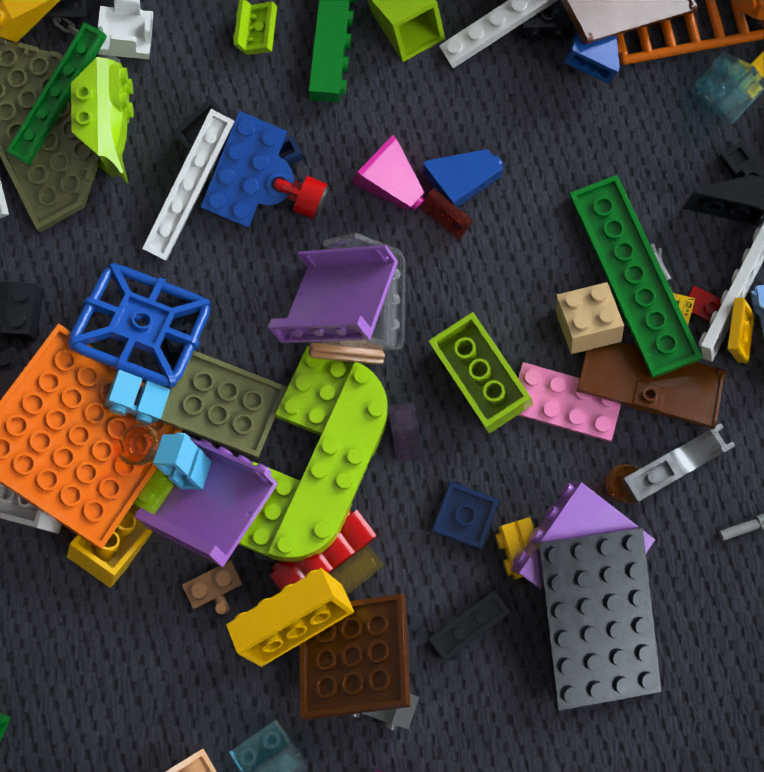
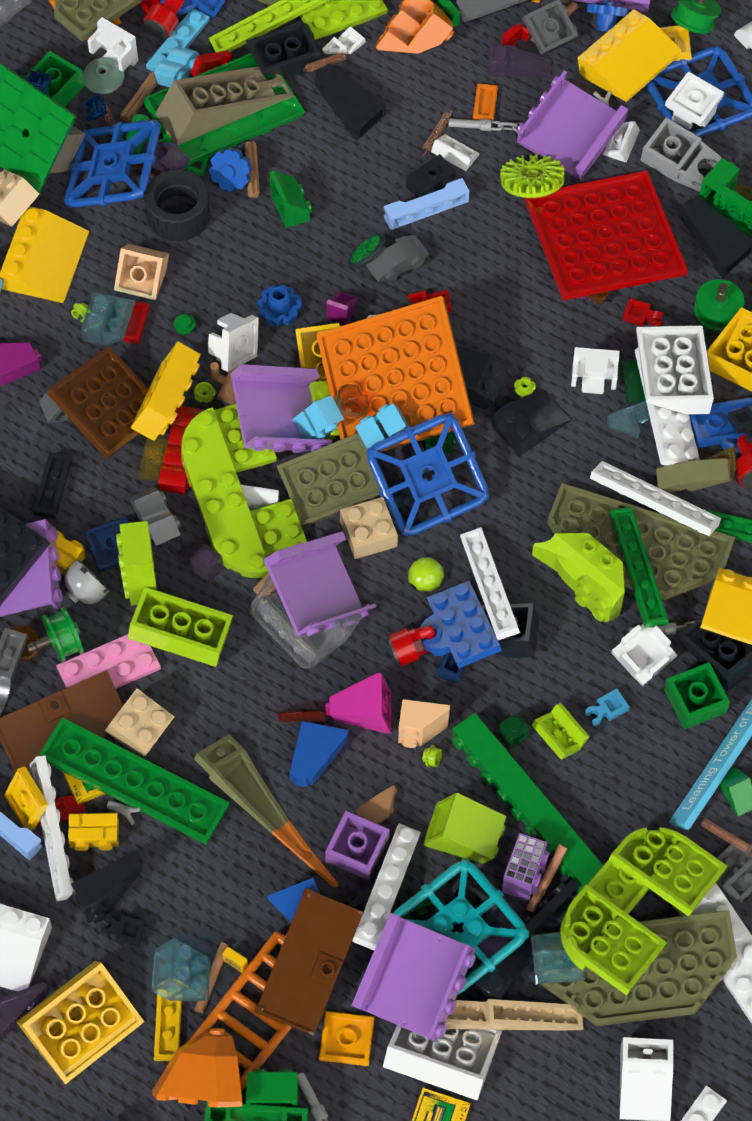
camera: 135 degrees right, 15 degrees down
none -> green wheel [26,606,84,662]
none -> light grey cylinder [64,560,110,604]
none -> yellow brick [68,813,119,851]
none -> lime brick [116,521,157,606]
none -> red plate [117,300,150,344]
none -> dark grey brick [129,486,181,546]
none -> green plate [174,314,196,335]
none -> lime plate [194,382,216,403]
none -> olive plate [194,734,338,887]
none -> nougat bar [194,942,229,1013]
none -> white panel [208,313,259,372]
none -> yellow tile [222,947,248,973]
none -> white slope [241,485,279,510]
none -> blue plant [257,285,302,327]
none -> medium lavender brick [325,811,390,881]
none -> magenta slope [327,291,359,325]
none -> tan brick [340,497,398,559]
none -> medium nougat slope [355,785,397,825]
none -> light nougat slope [398,699,450,748]
none -> lime hair [408,557,444,591]
none -> lime plate [422,745,442,768]
none -> dark green brick [496,714,530,750]
none -> dark azure plate [585,689,630,726]

